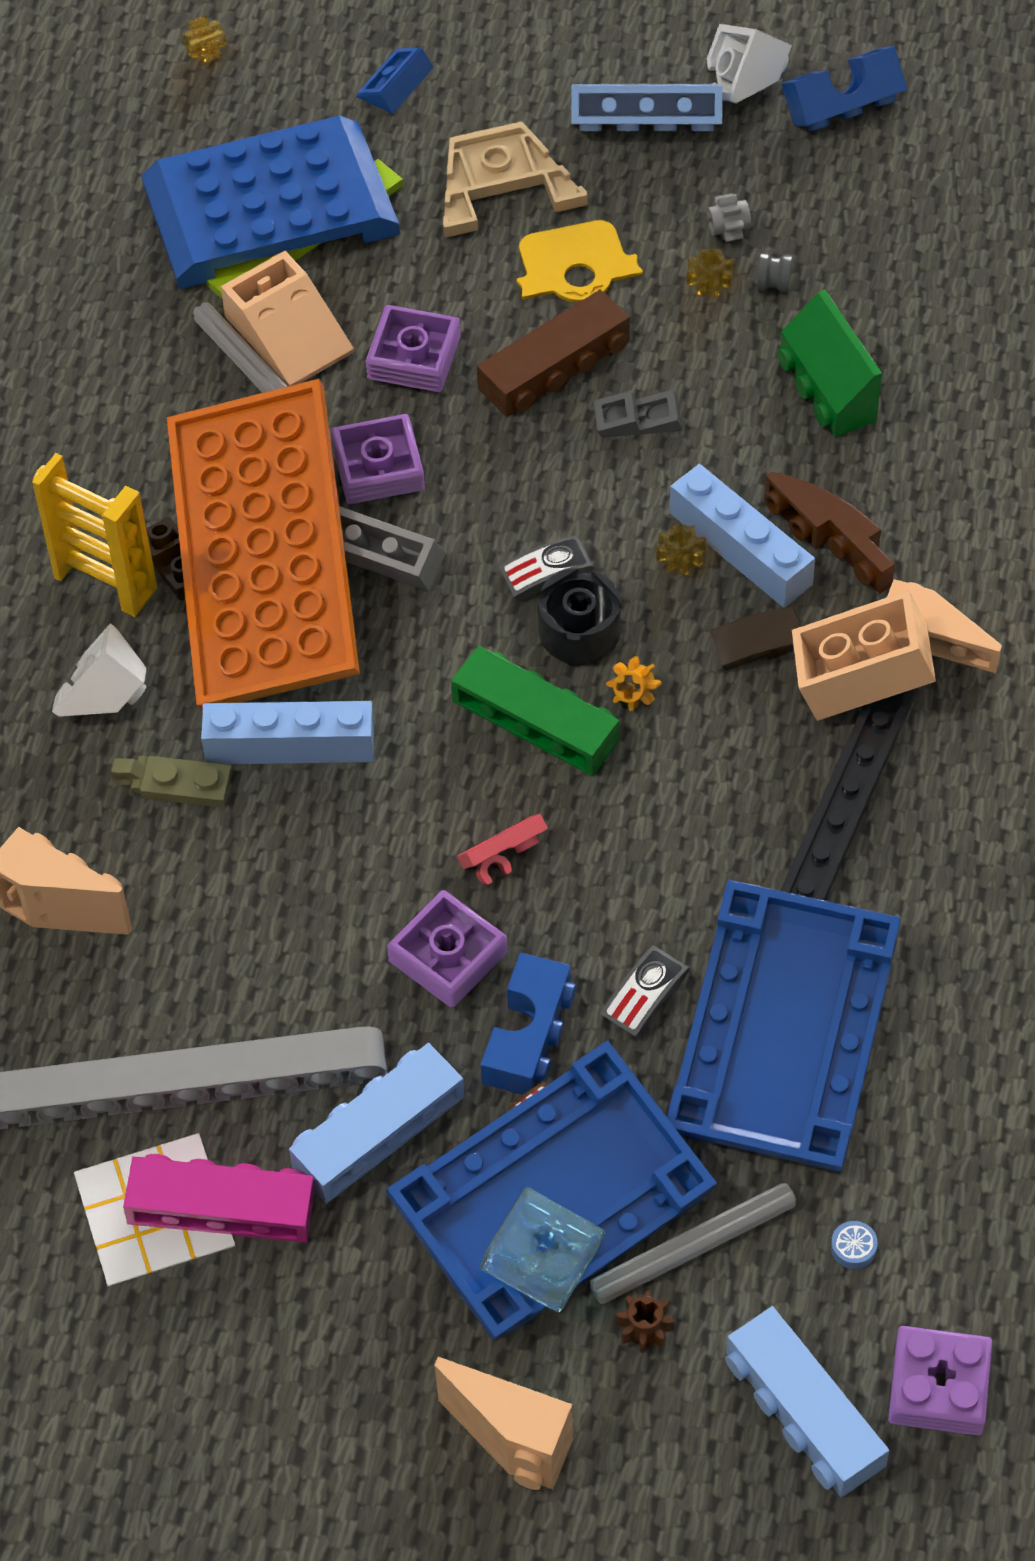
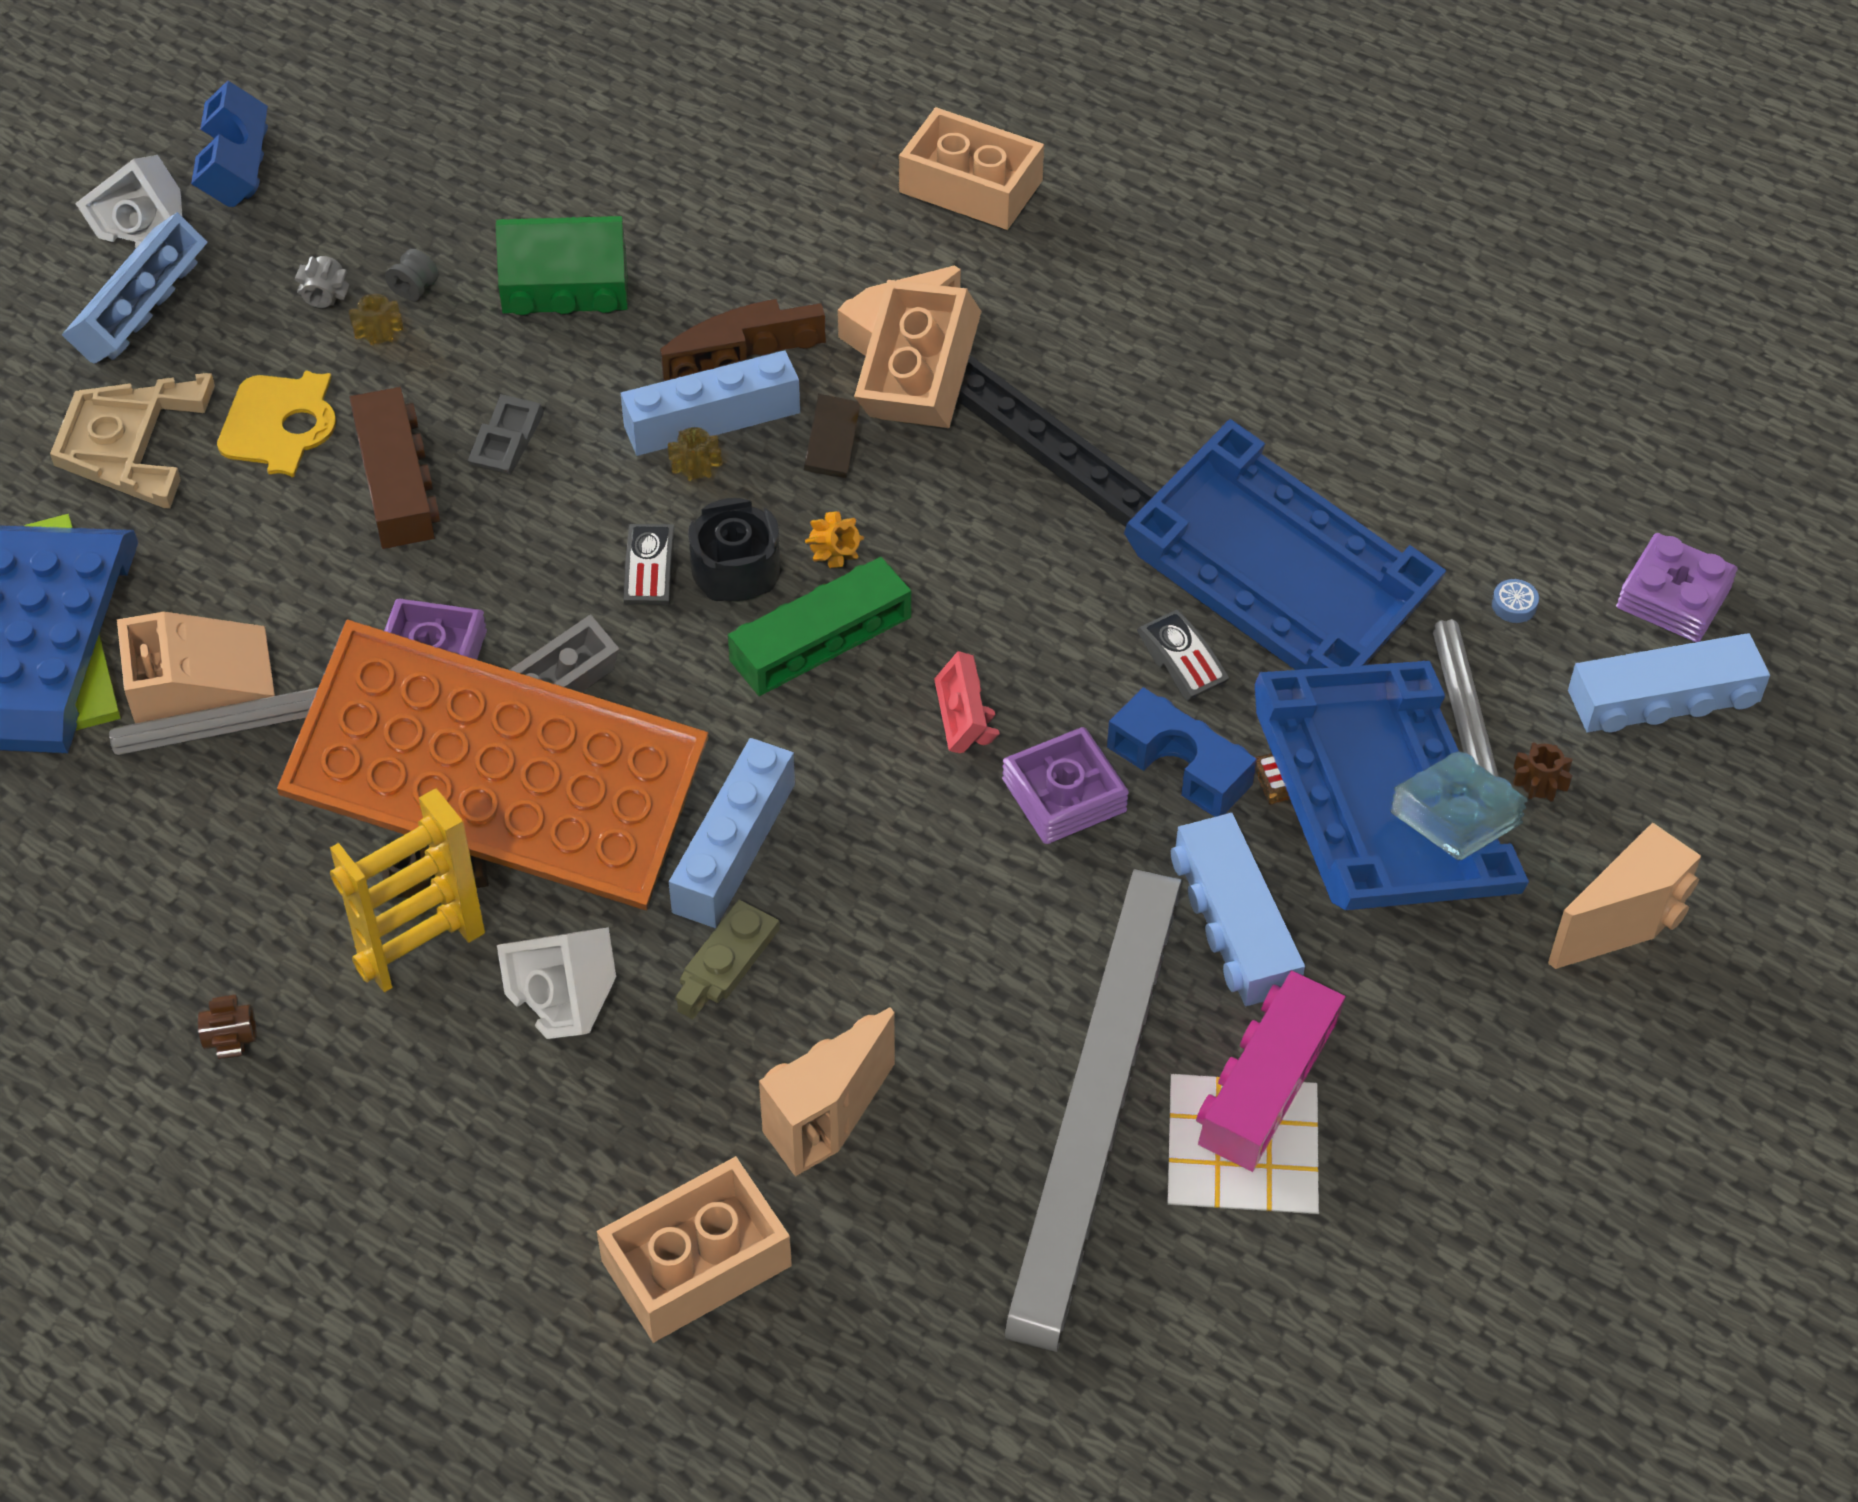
camera: 70 degrees left, 5 degrees down
medium lavender brick [365,305,461,392] -> none

